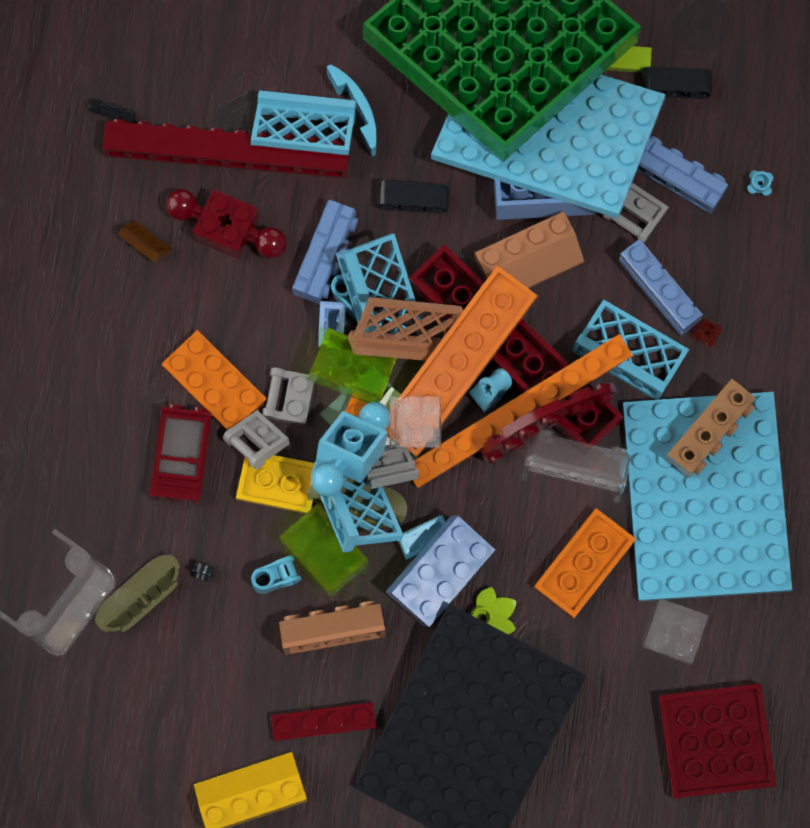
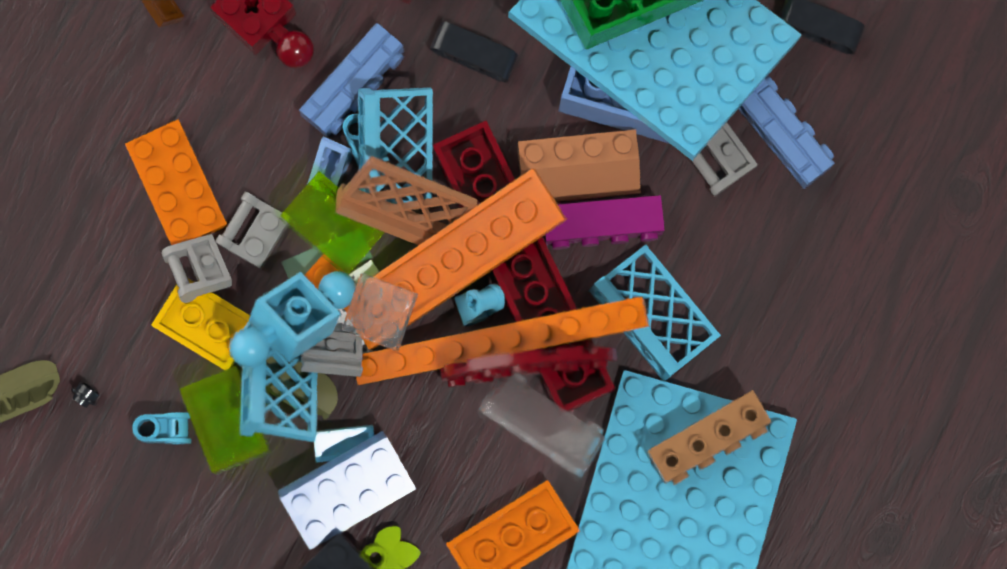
camera: 15 degrees right, 5 degrees up
dark red door [149,404,213,506] -> none
nougat slope [279,601,386,655] -> none
medium blue brick [619,239,703,336] -> none
clear red plate [693,319,722,347] -> none
medium azure plate [747,171,773,196] -> none
none -> magenta brick [544,195,665,249]

